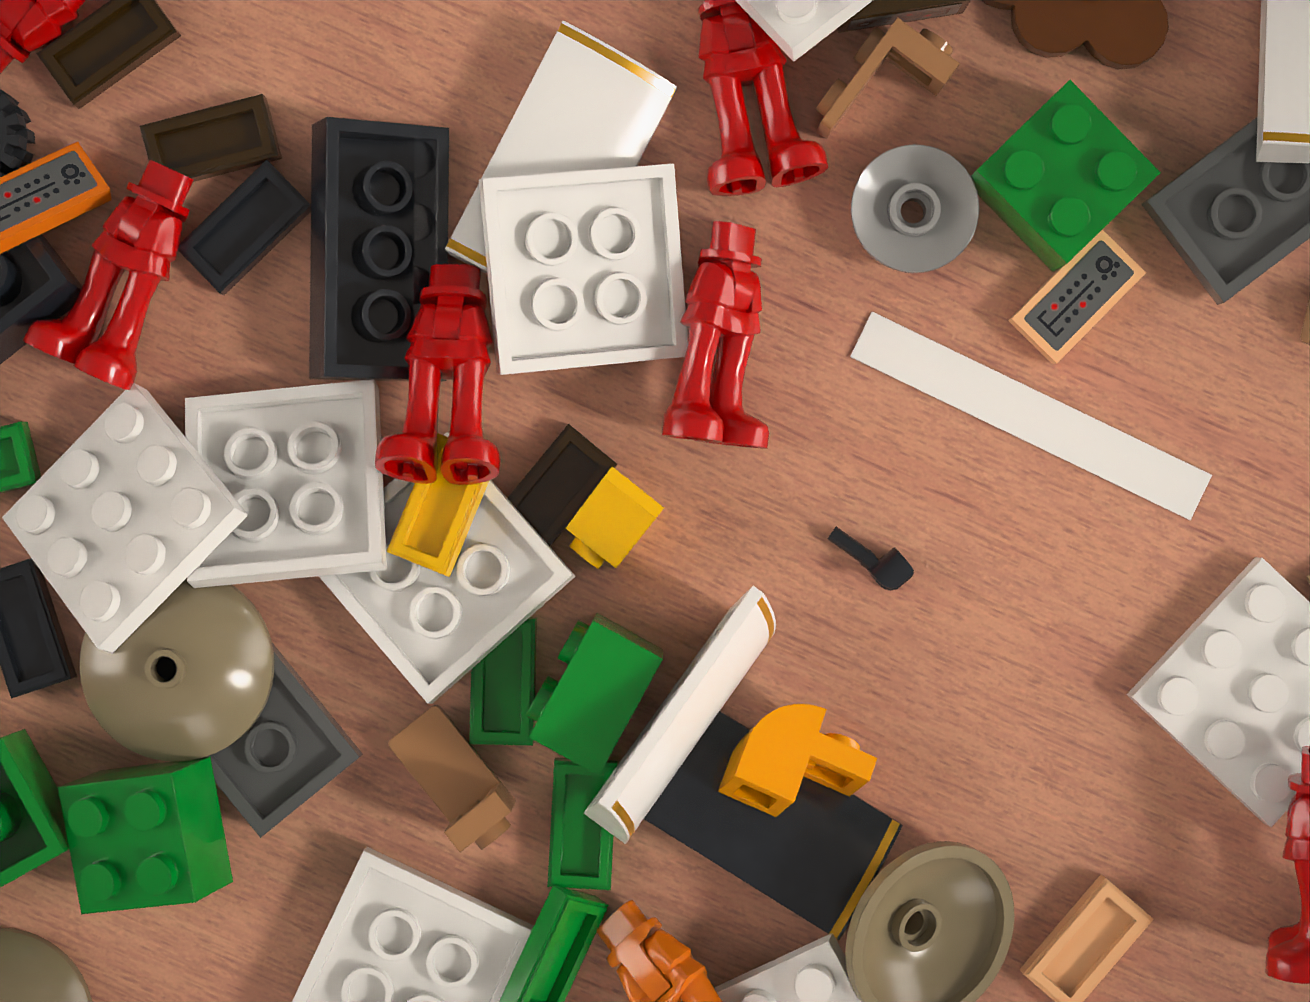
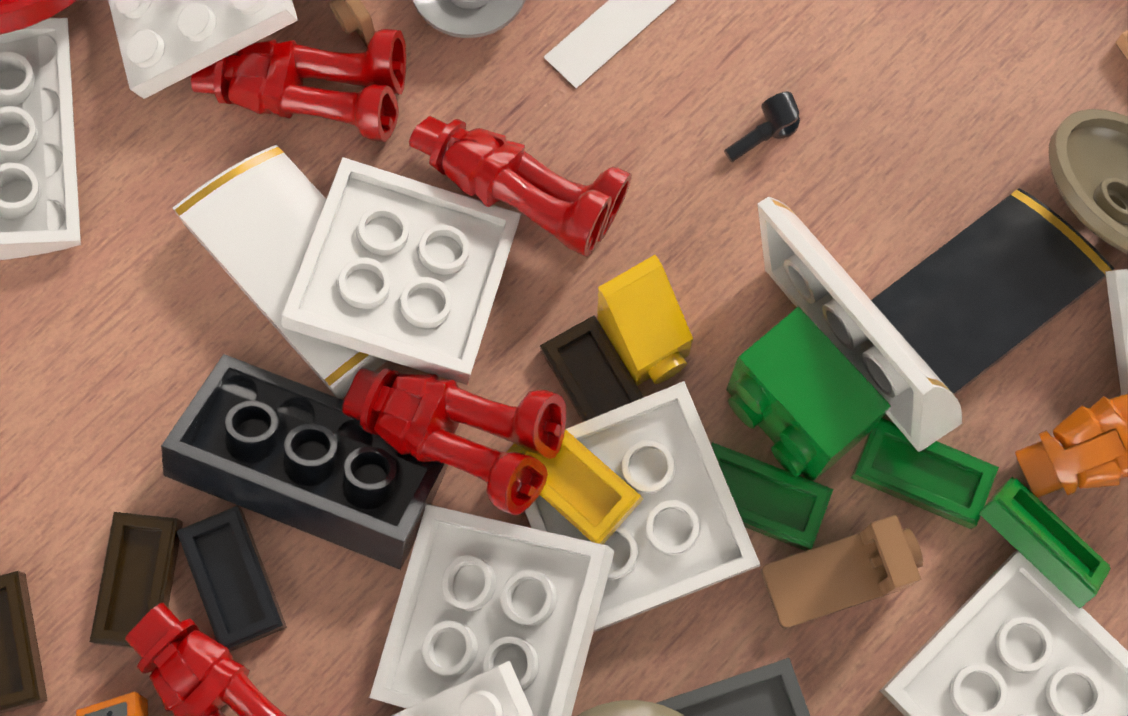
camera: 65 degrees left, 15 degrees down
light orange brick [718,704,877,817] -> none

